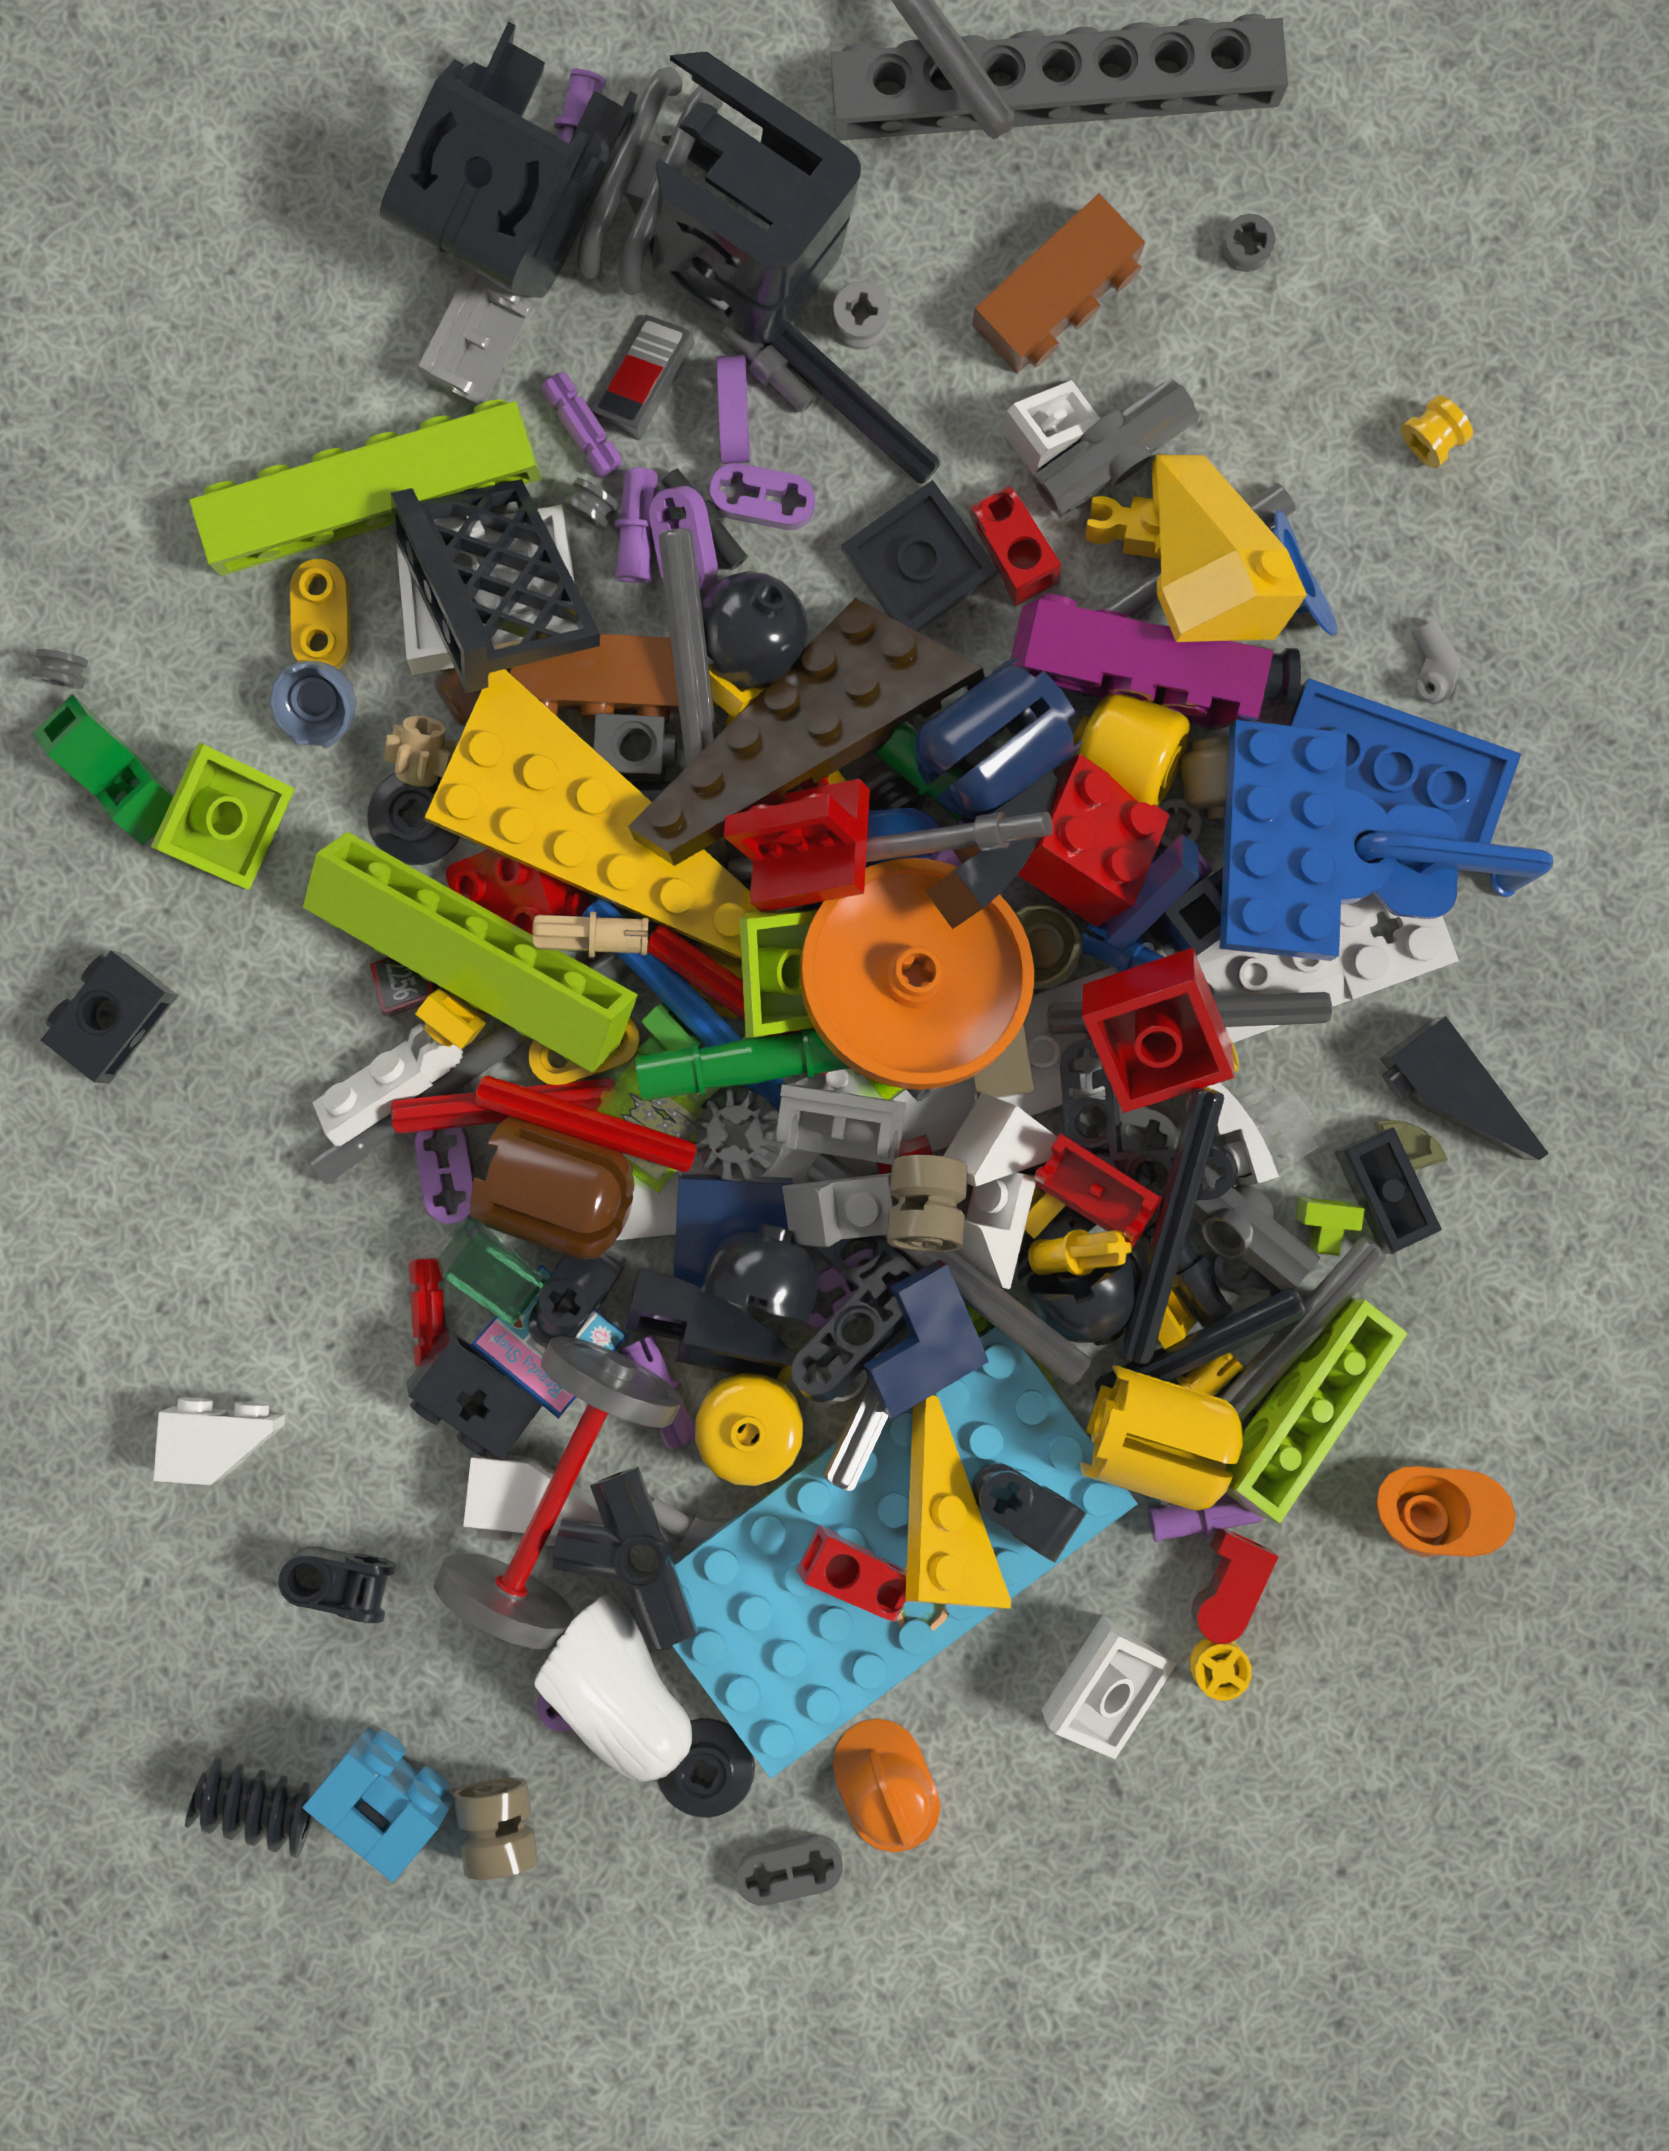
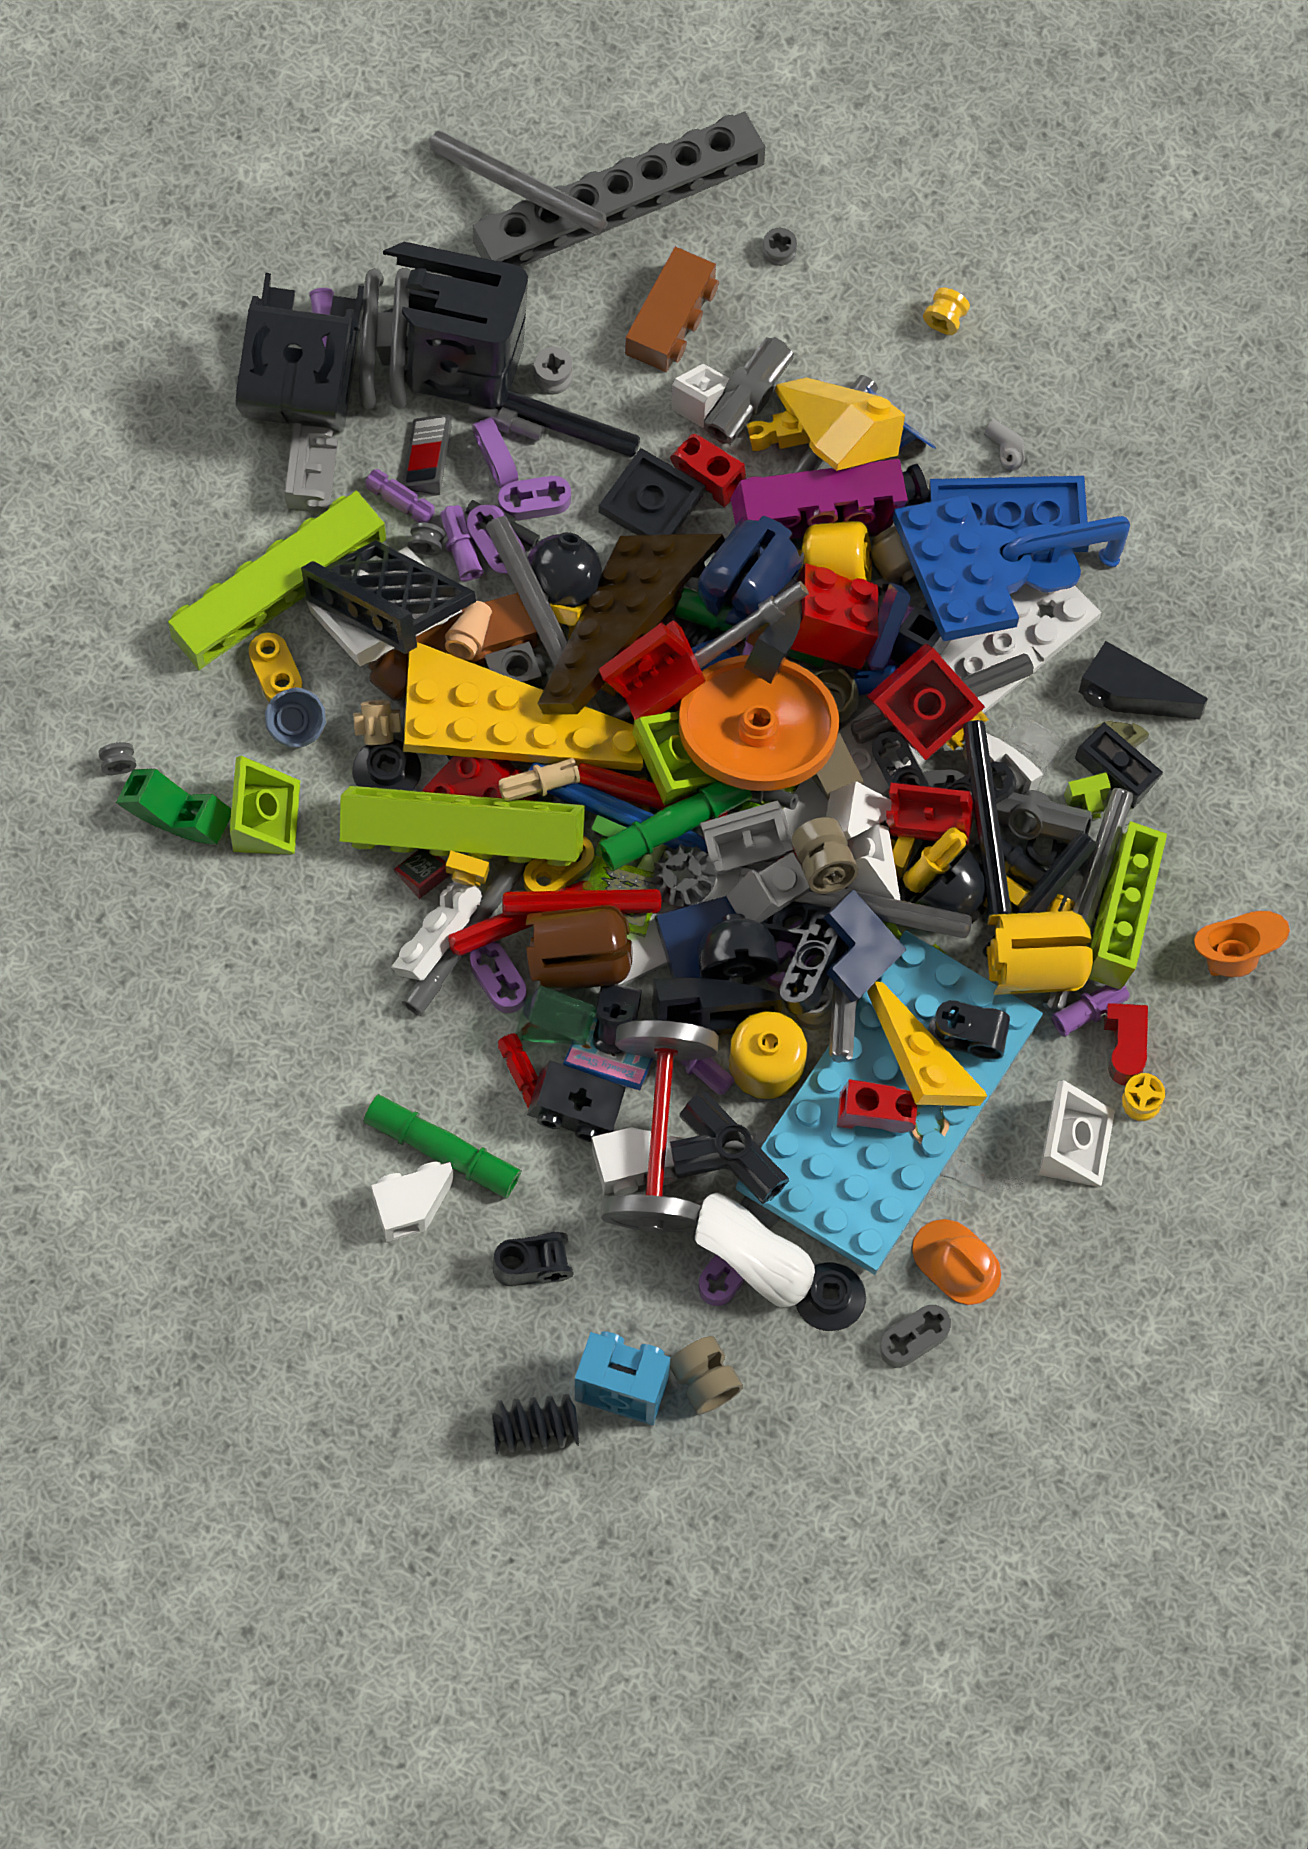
camera: 20 degrees left, 20 degrees down
black brick [40,950,179,1084] -> none
none -> green piece [363,1094,522,1199]
none -> light nougat cone [445,601,492,661]

